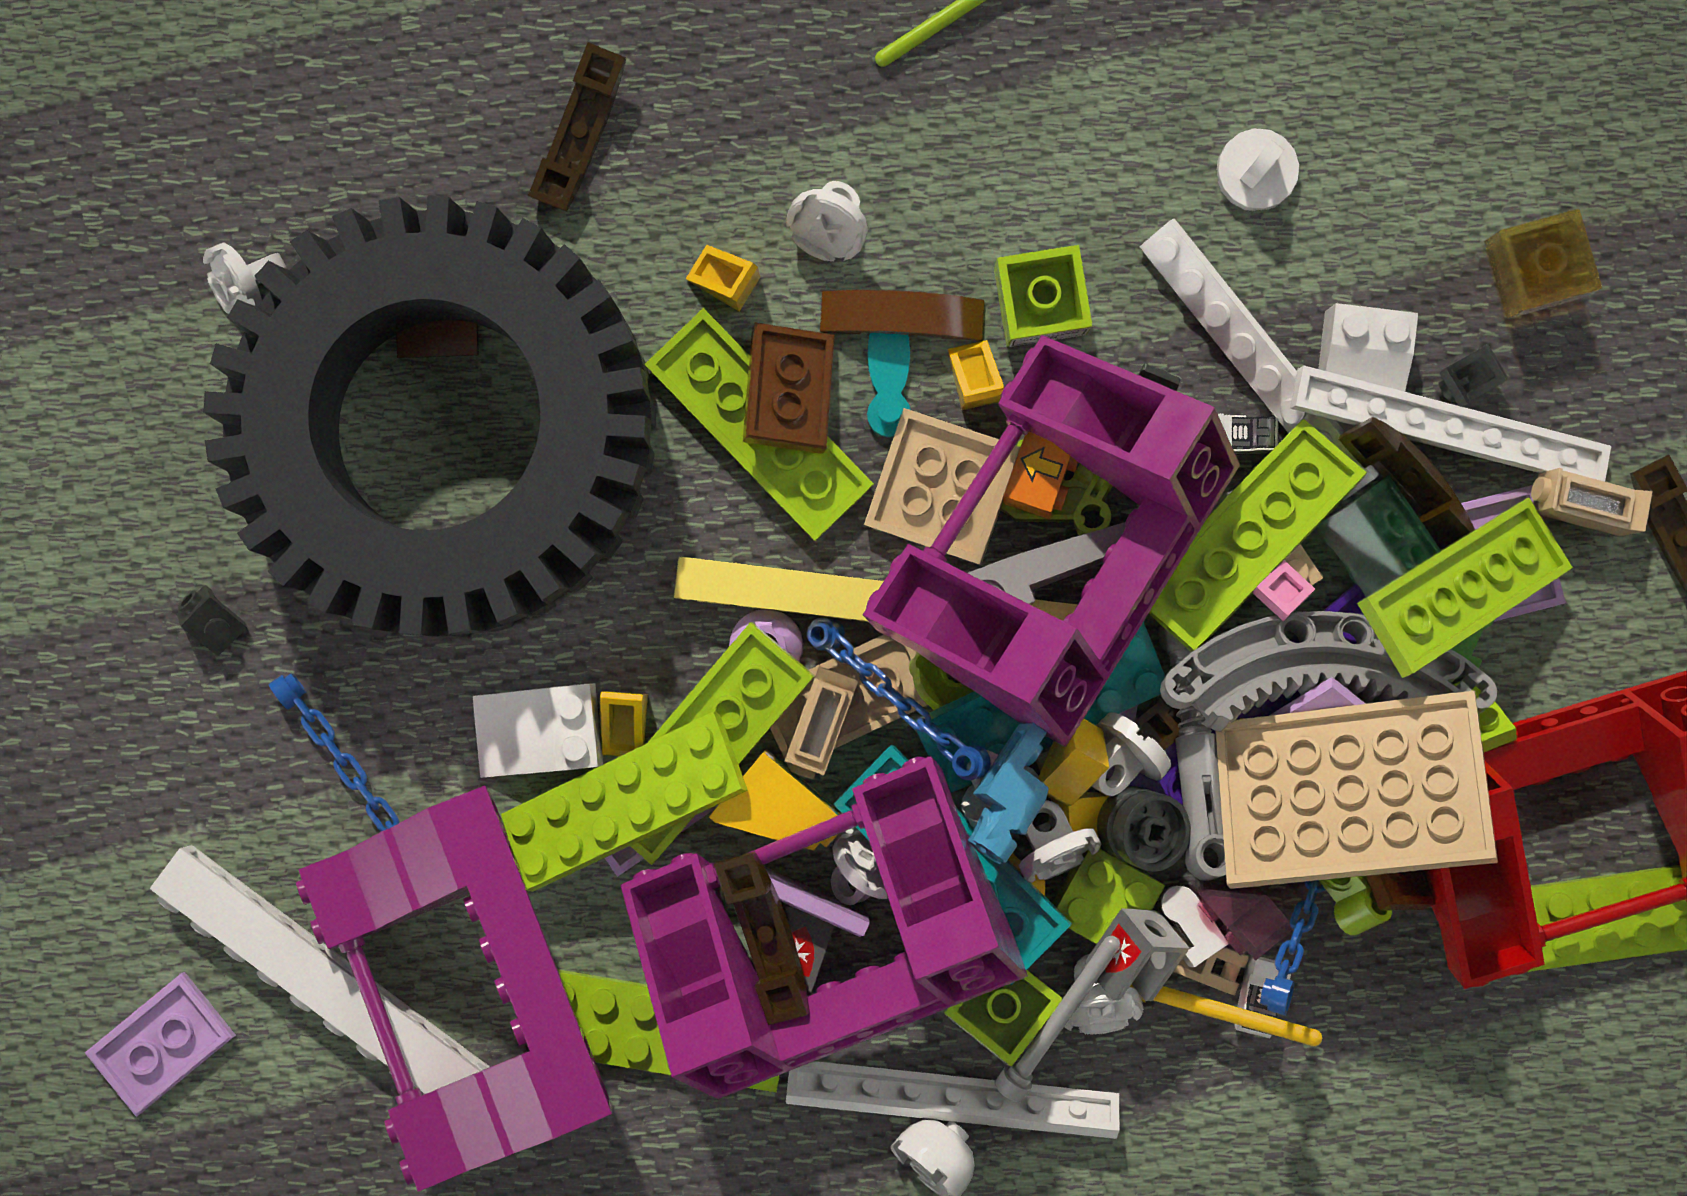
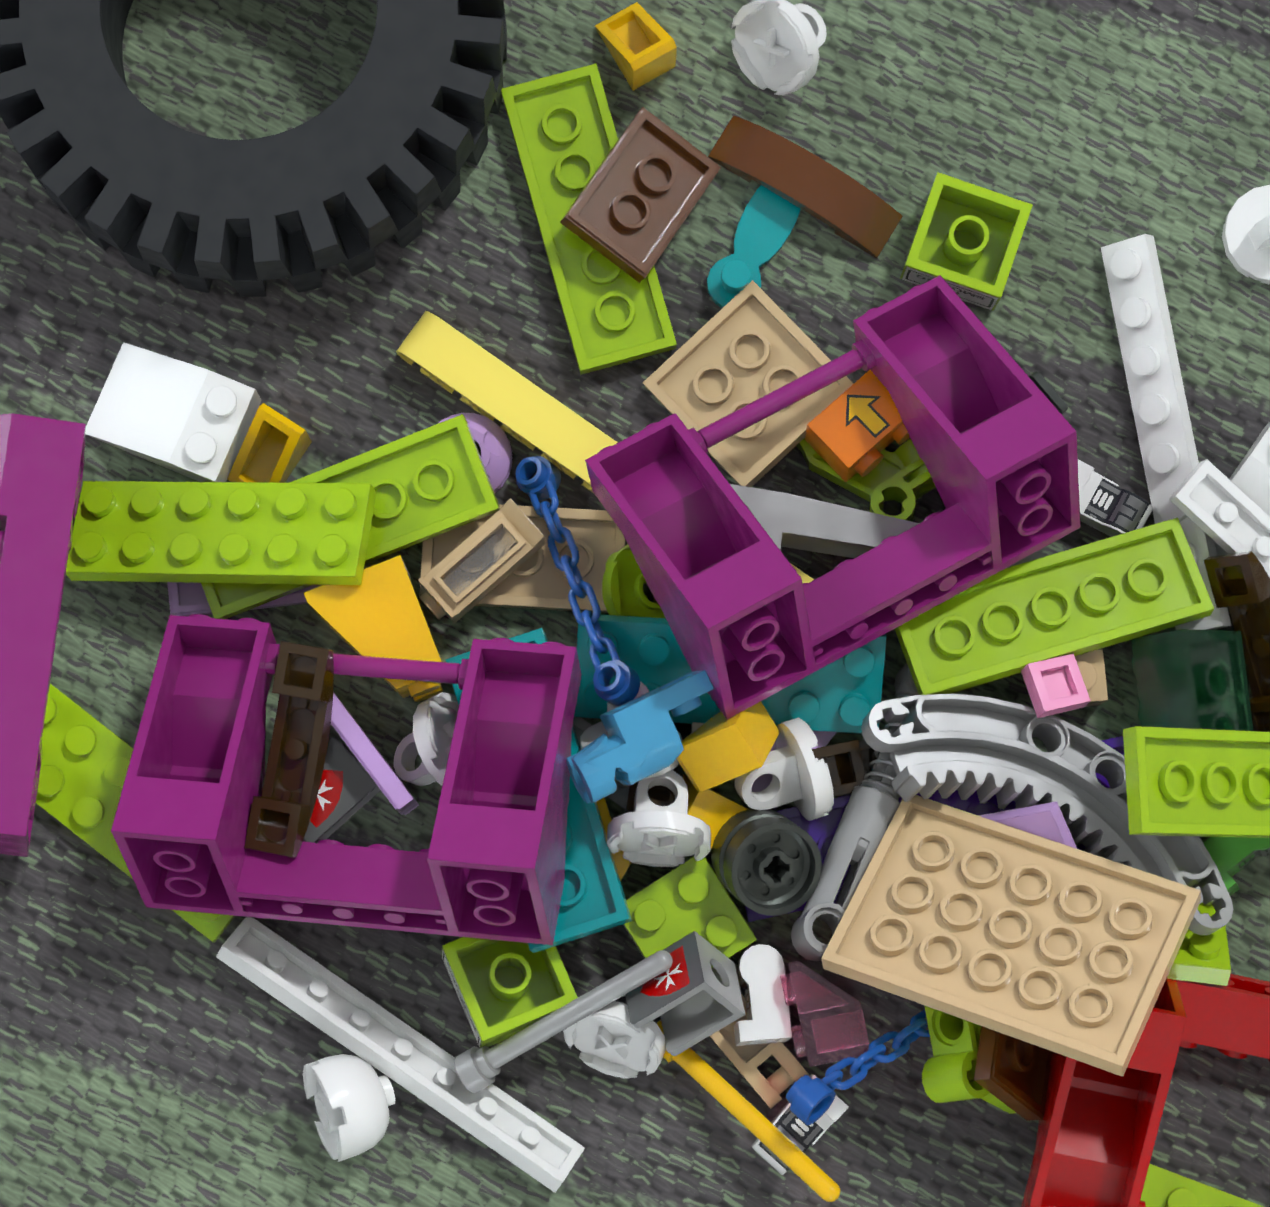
camera: 25 degrees right, 5 degrees down
yellow slope [948,340,1005,410] -> none

